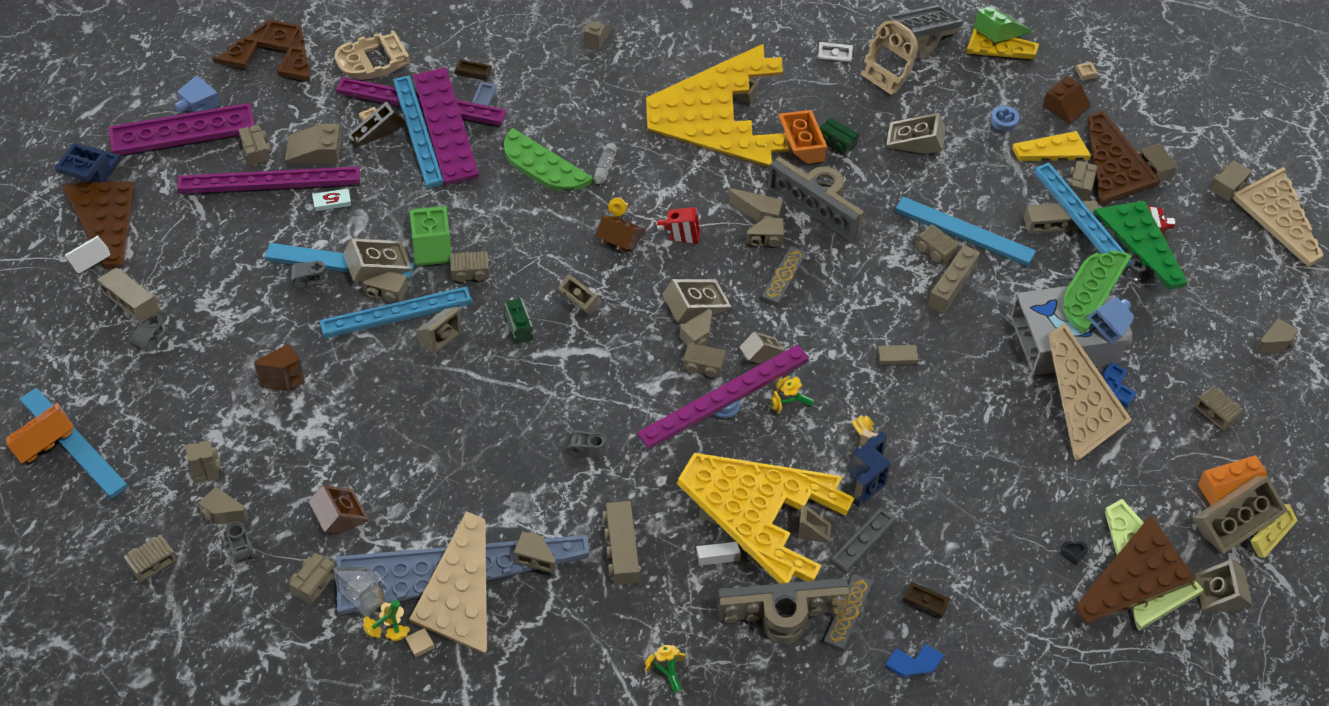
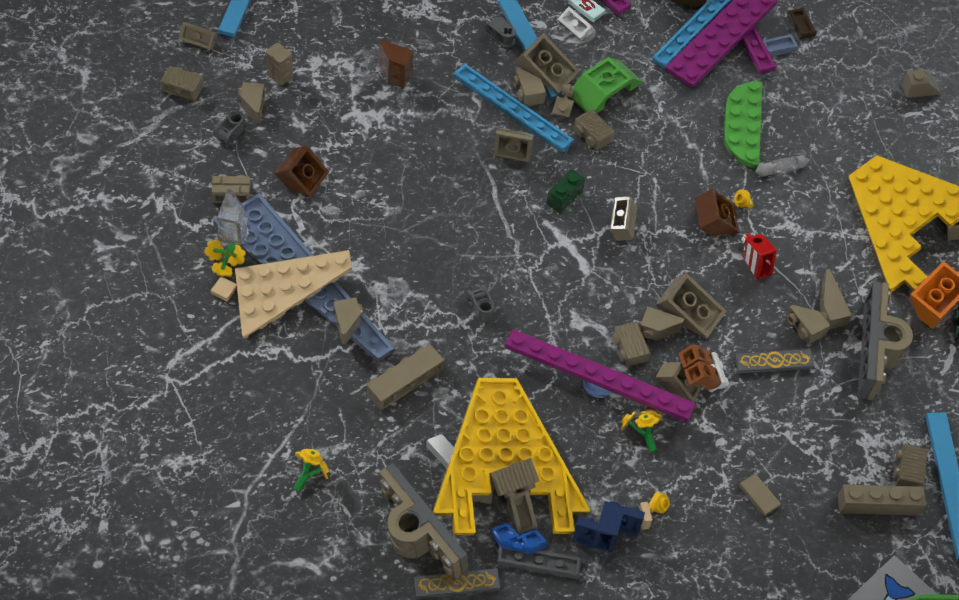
camera: 55 degrees right, 5 degrees up
none -> dark tan plate [178,22,217,50]
none -> dark tan brick [490,458,540,498]
none -> blue tile [490,522,548,554]
none -> dark tan plate [552,84,575,119]
none -> white slope [558,7,595,40]
none -> dark orange hips [678,344,729,392]

